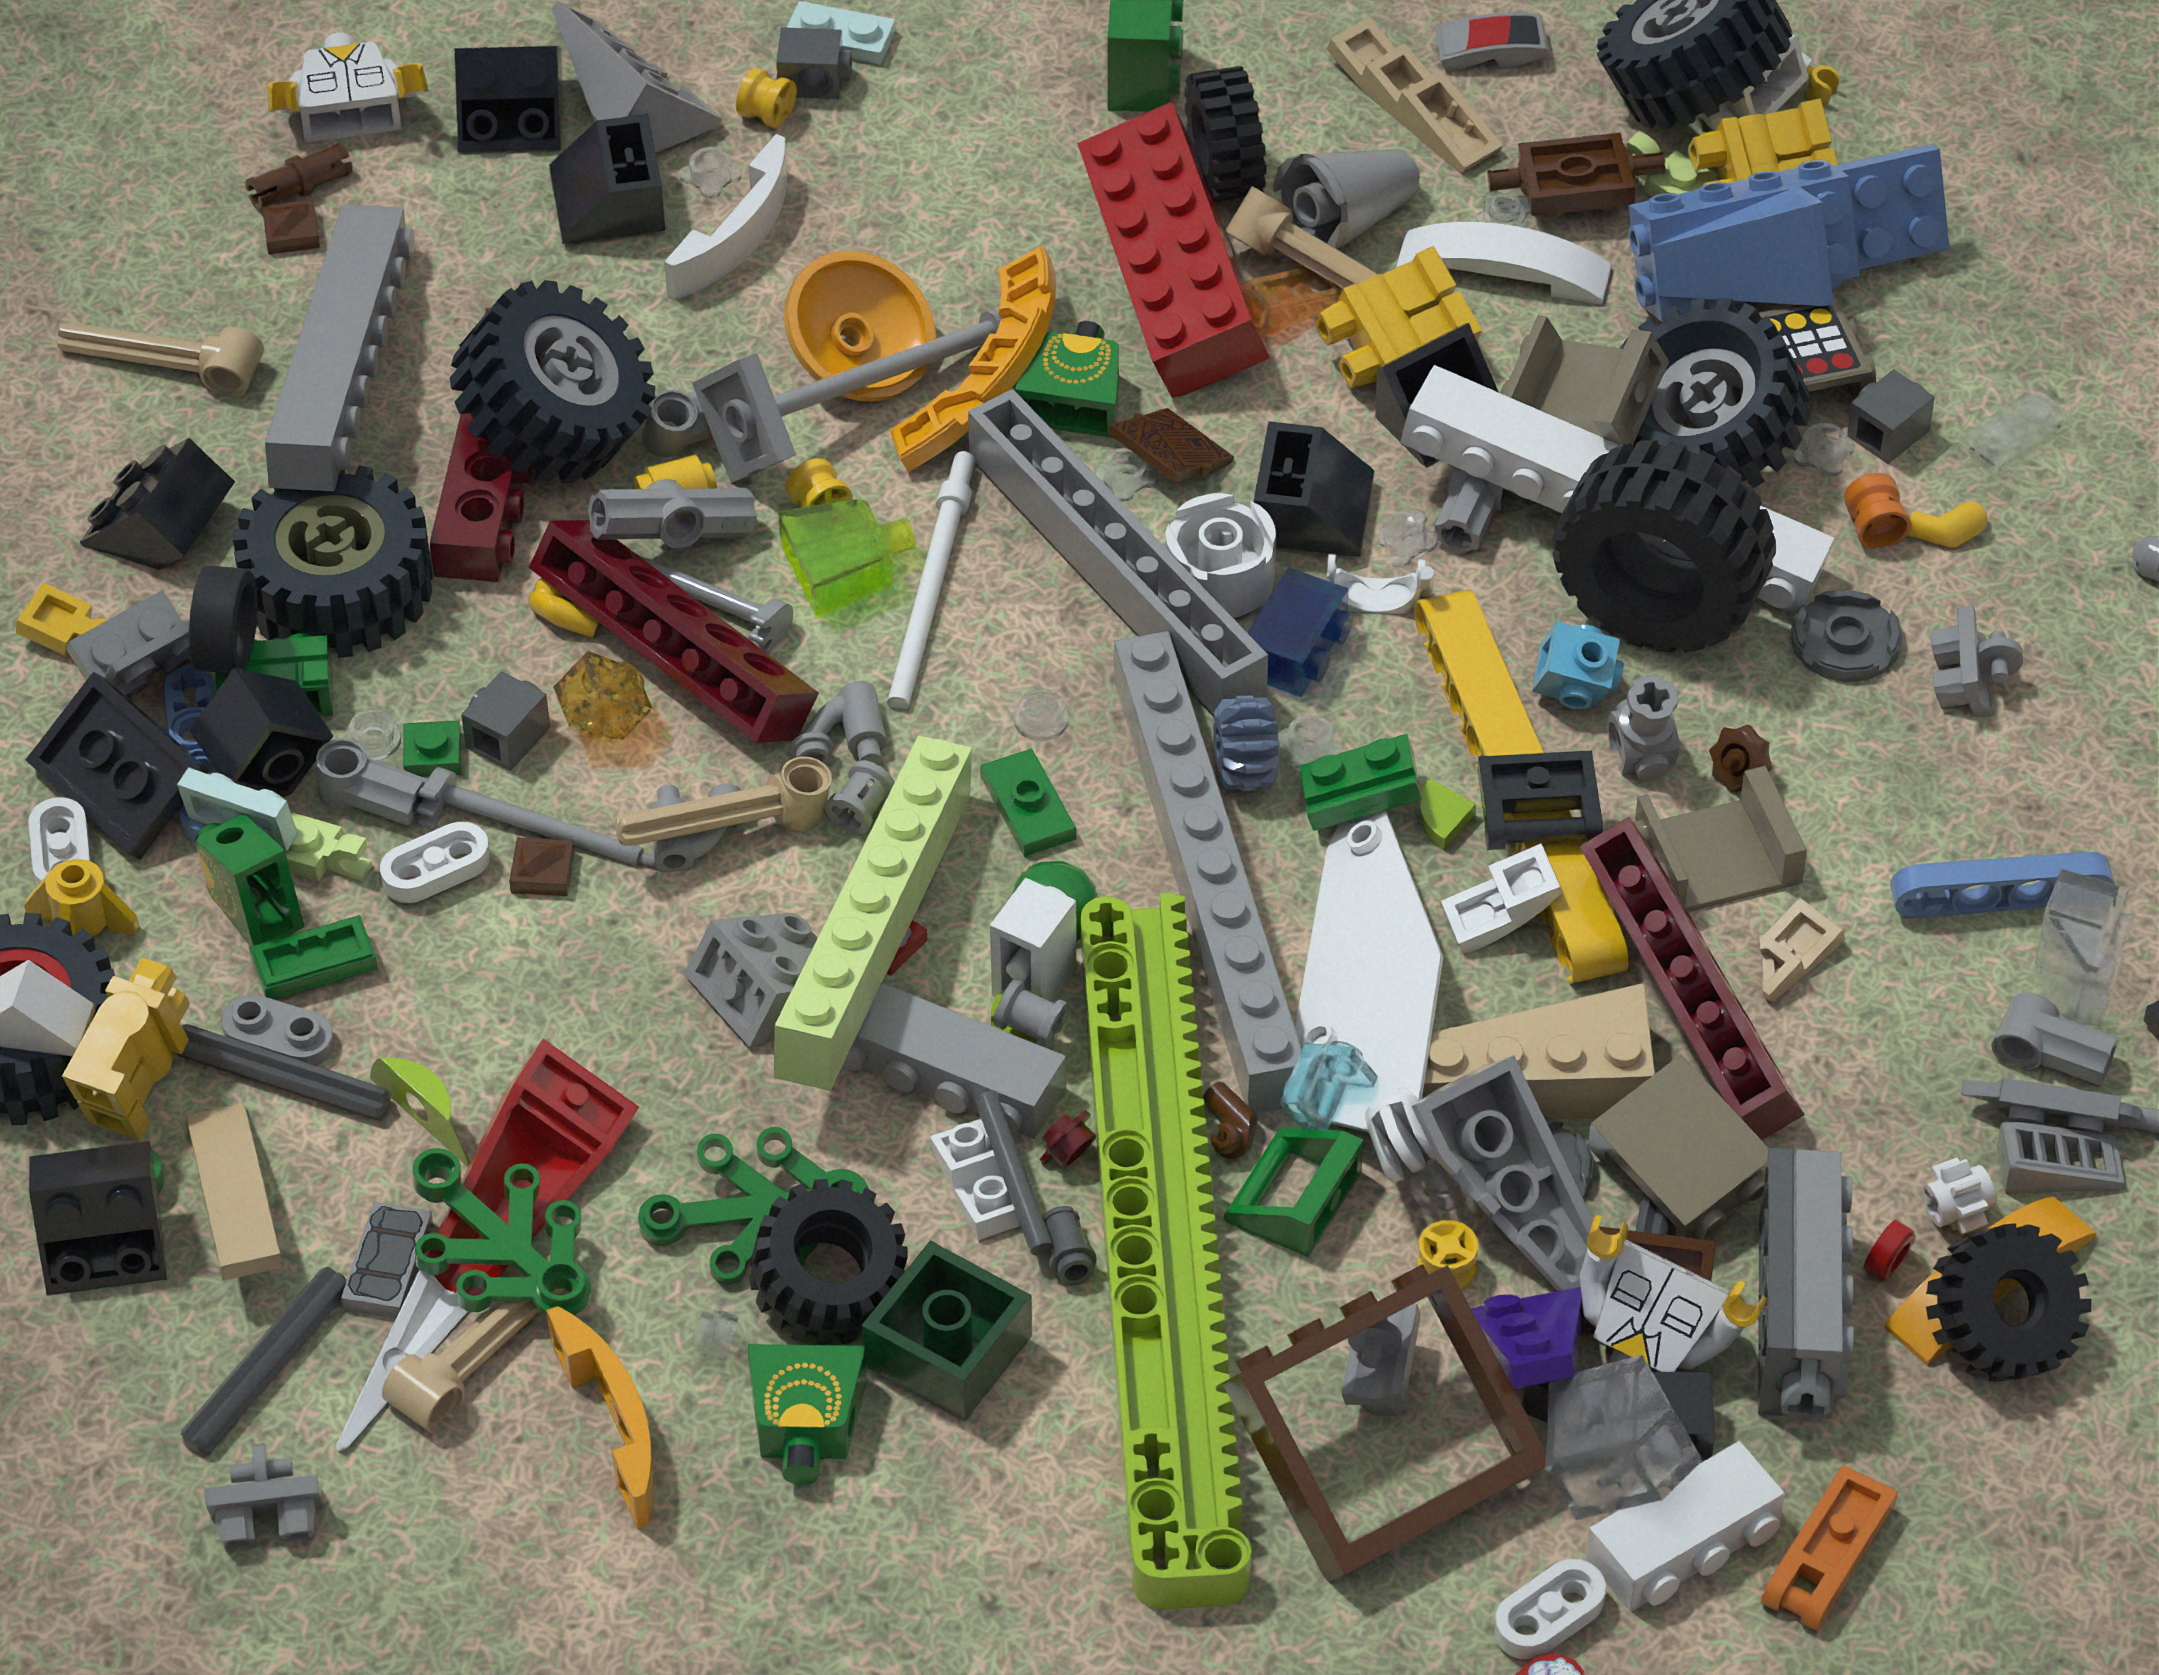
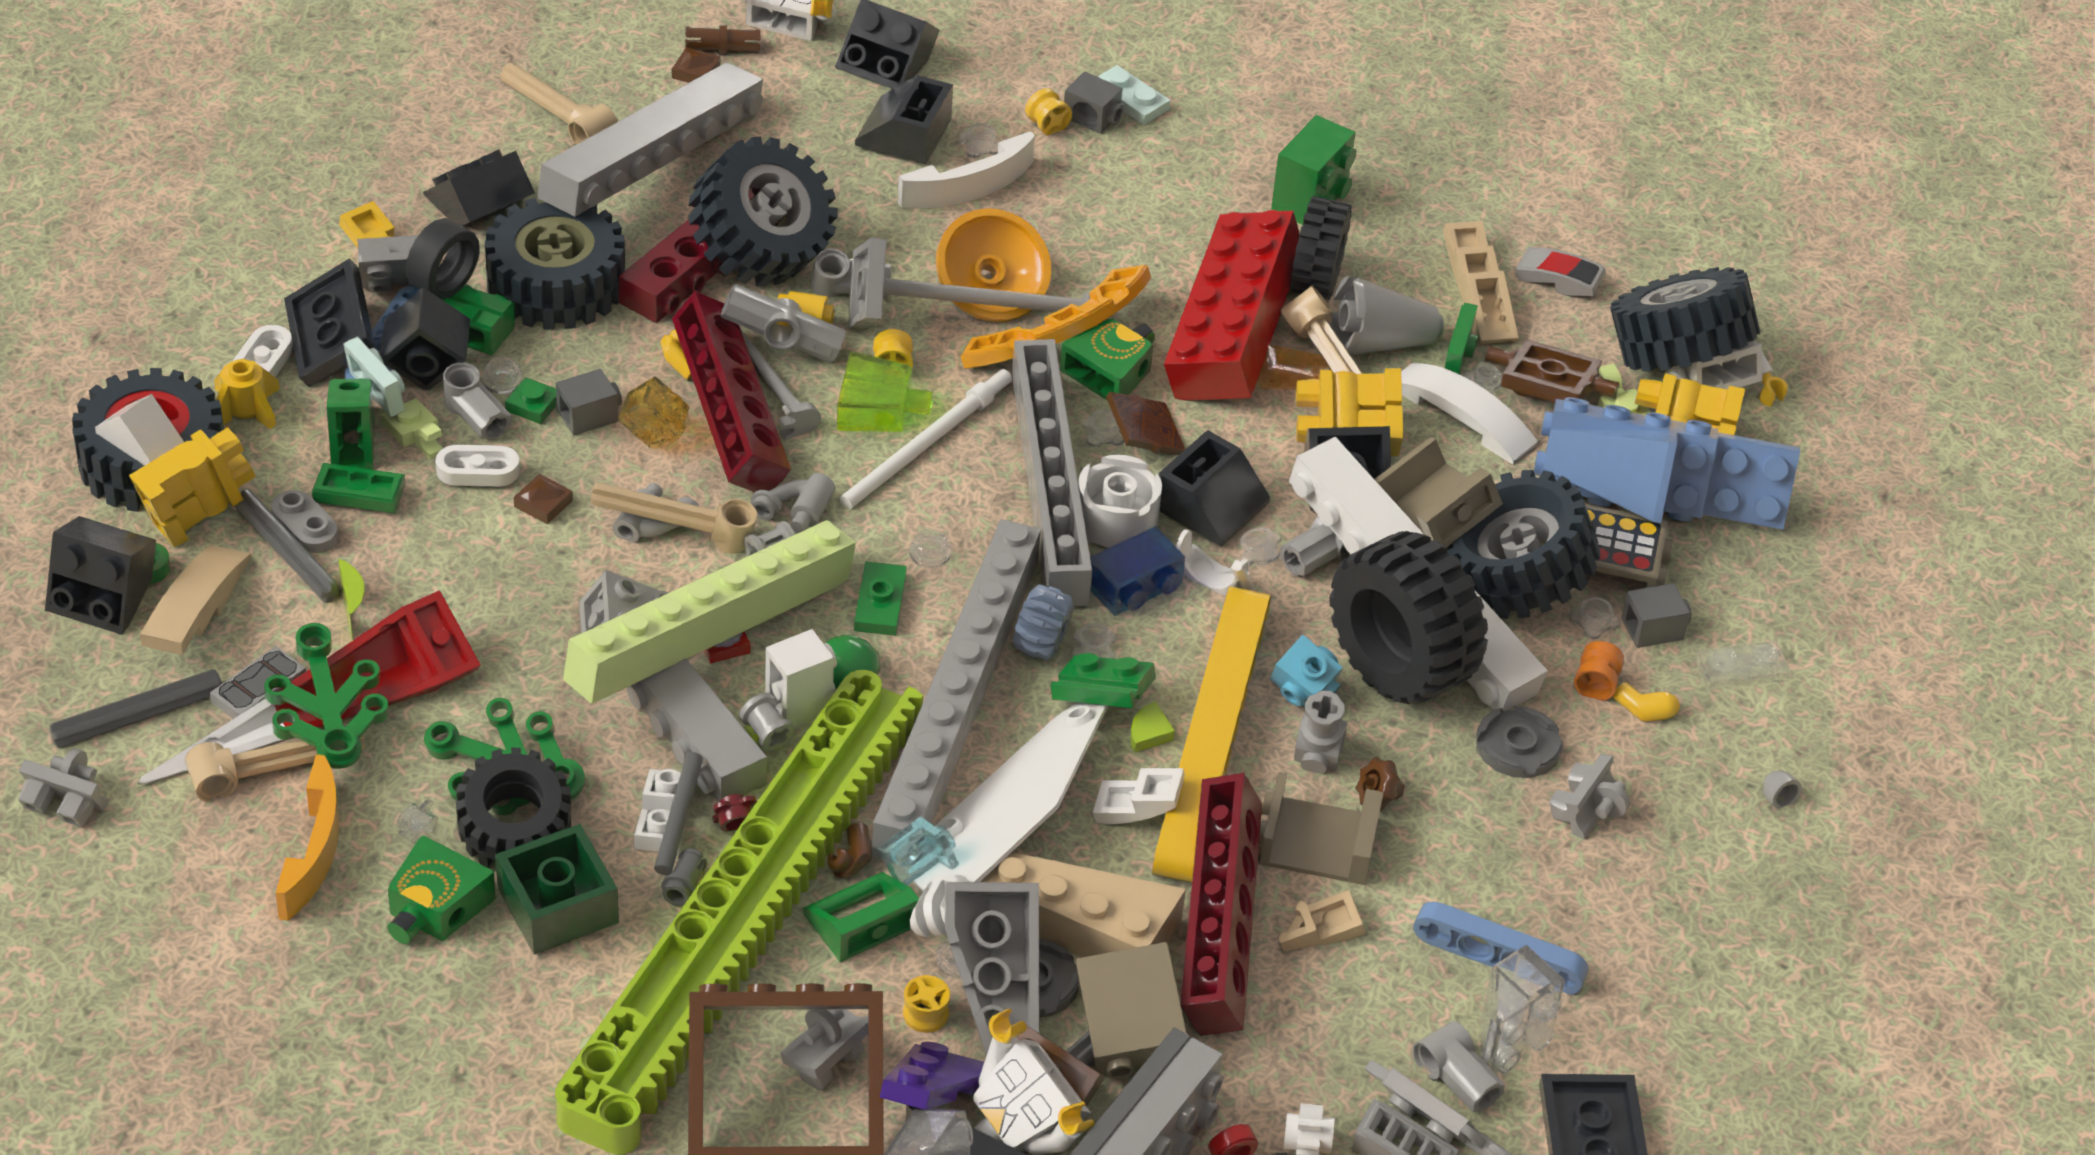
camera: 25 degrees right, 5 degrees down
light grey piece [417,767,655,868] -> none
light grey wedge [552,1,722,153] -> none
black plate [1477,750,1603,850] -> none
none -> green plate [1444,302,1478,375]

